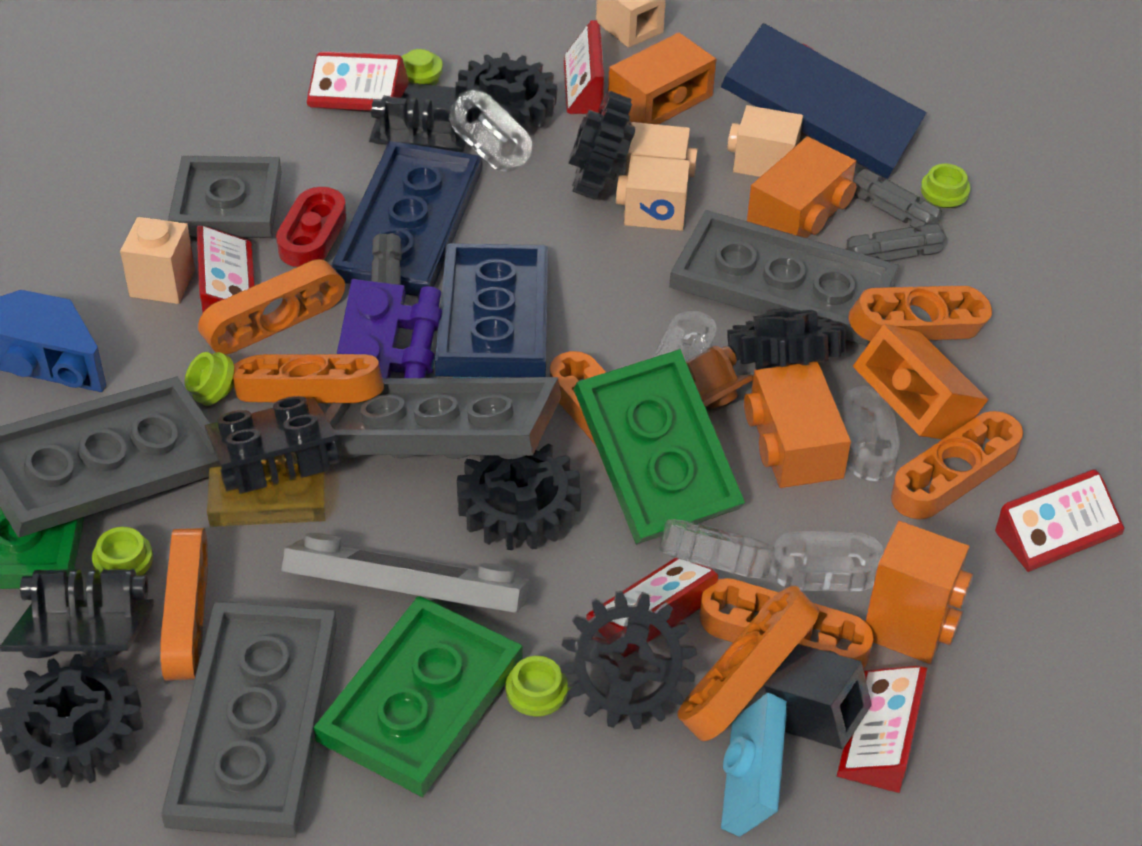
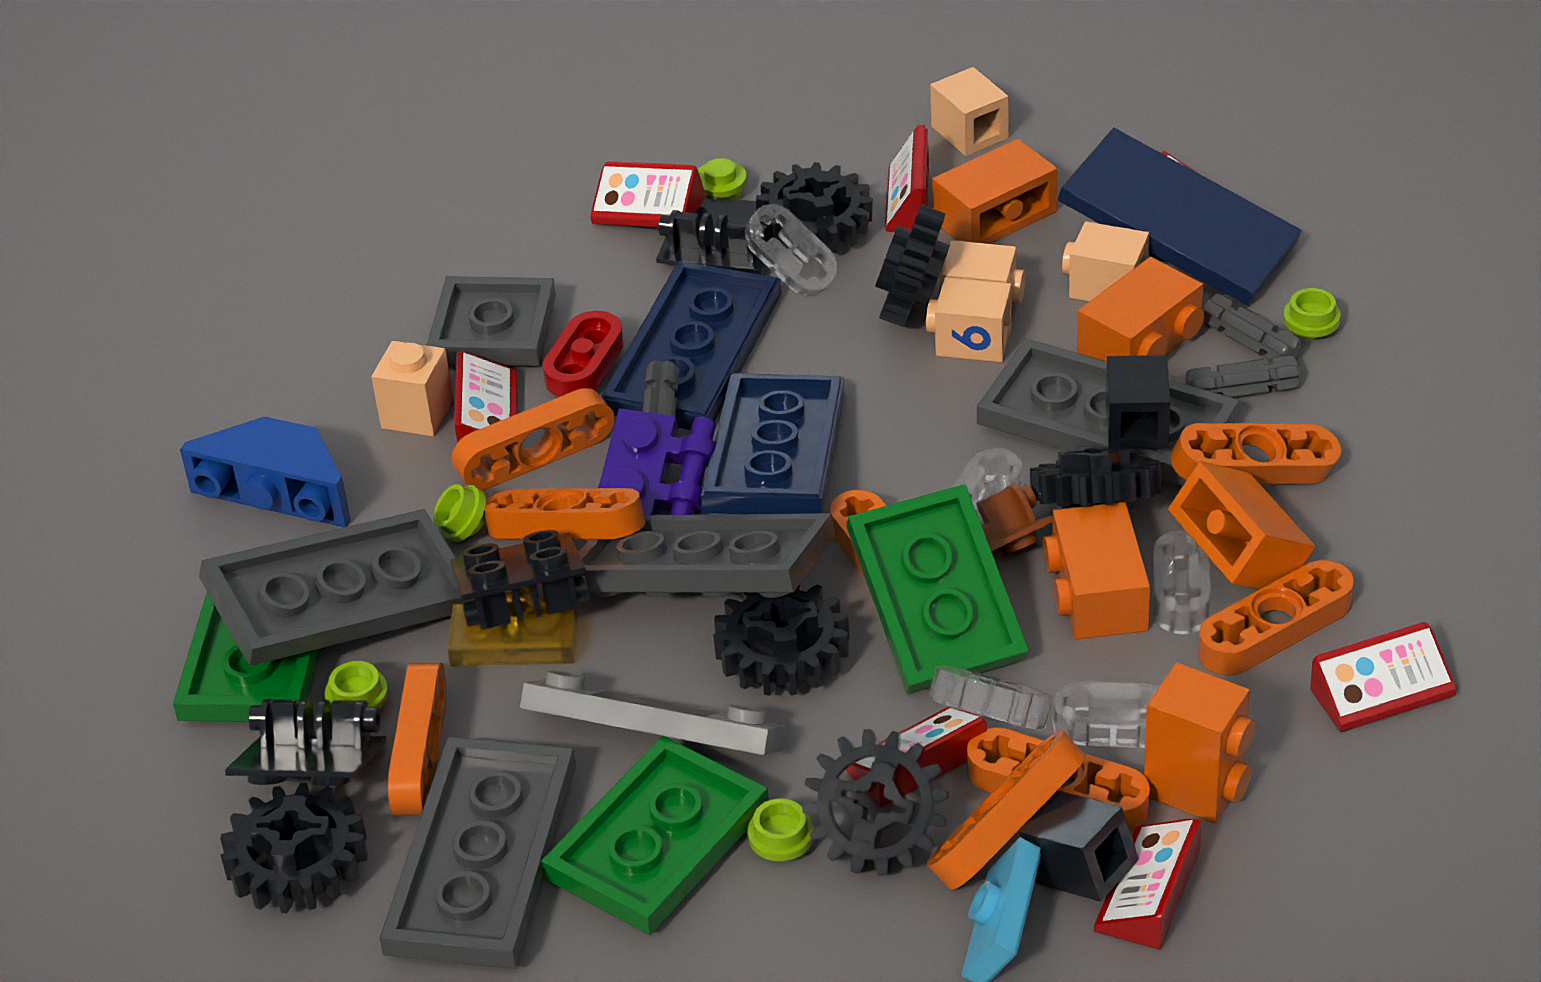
camera: 10 degrees right, 5 degrees down
none -> black brick [1106,355,1170,448]

